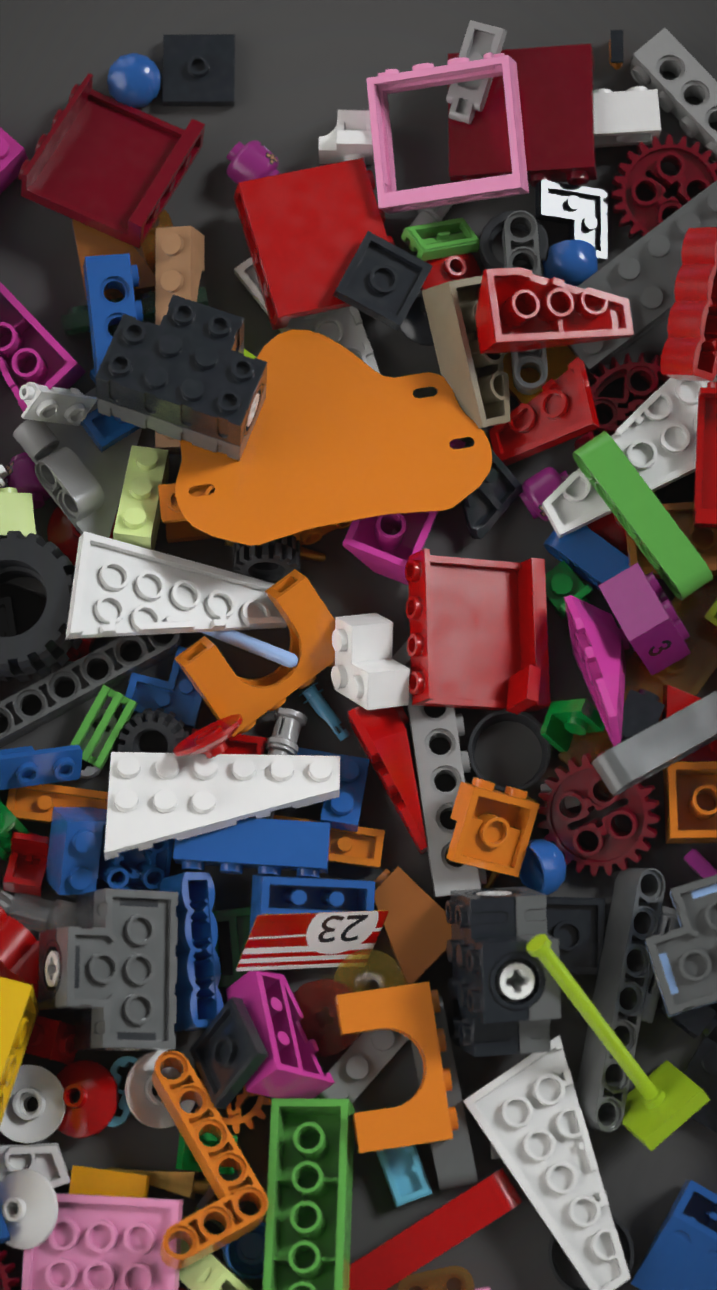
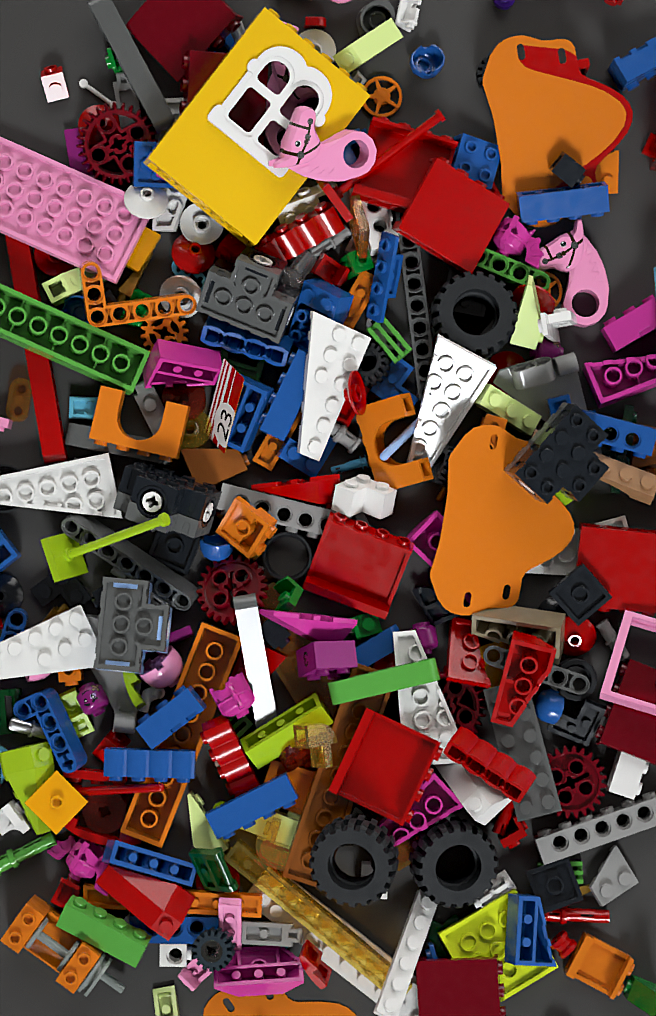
camera: 115 degrees right, 10 degrees up
white hinge [19,382,97,426] -> none
black plate [189,996,268,1109] -> none
bright green tile [401,218,480,261] -> none
red tile [506,664,541,715] -> none

